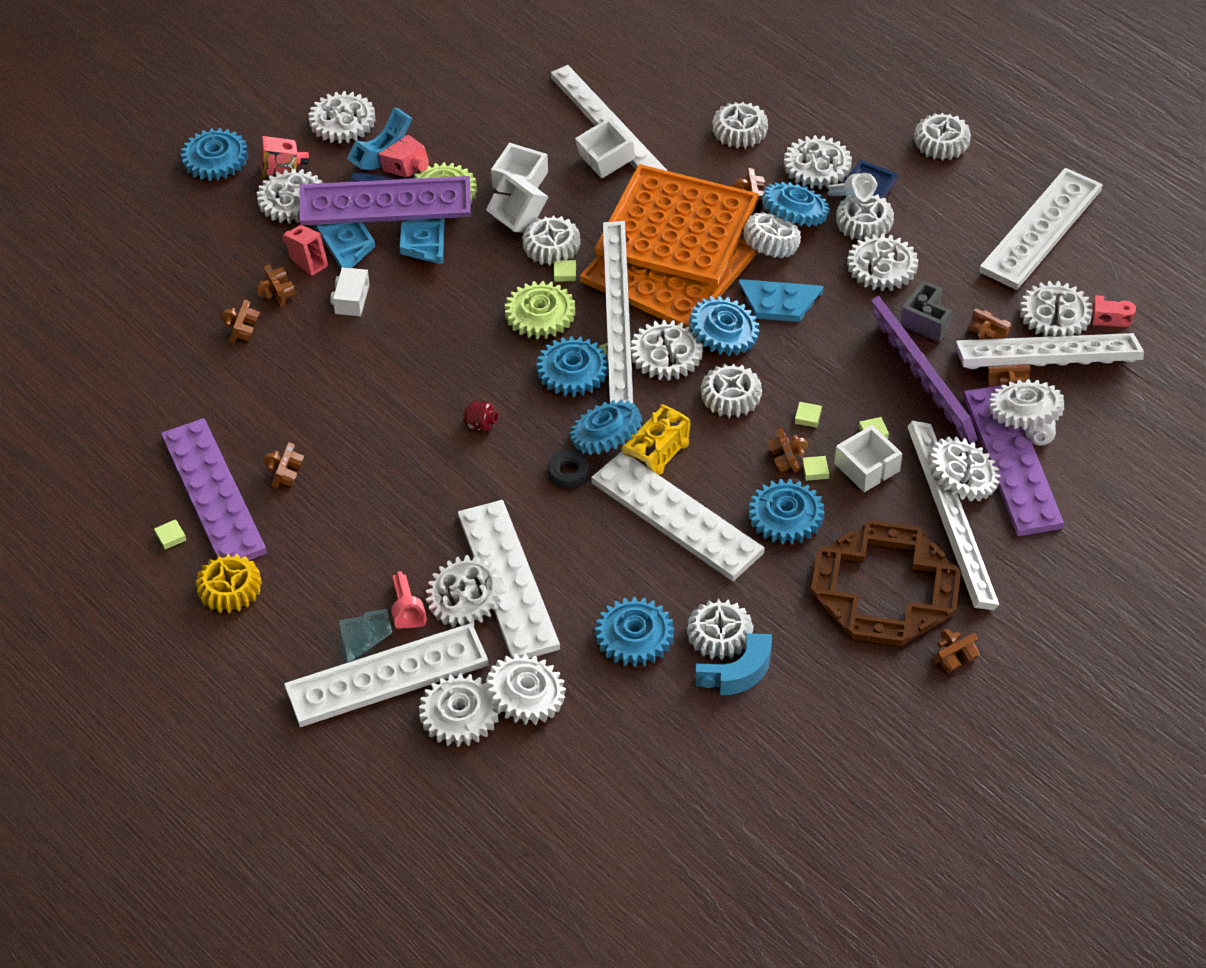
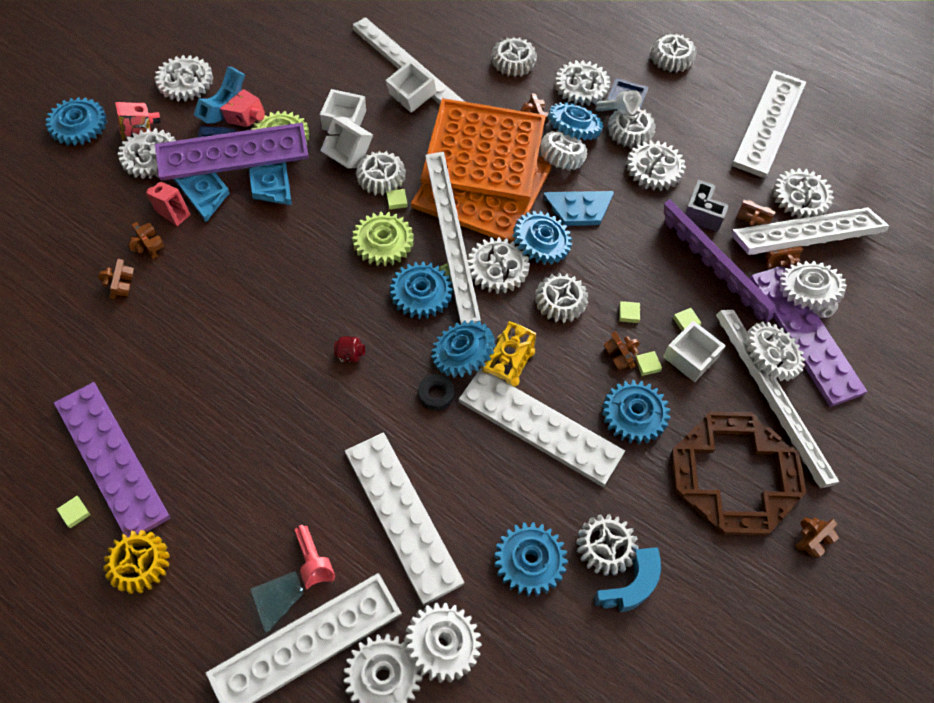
camera: 15 degrees left, 10 degrees up
dark orange hips [263,442,304,488] -> none
white brick [331,268,369,316] -> none
white gear [426,555,504,628] -> none
coral leg [1092,295,1136,327] -> none

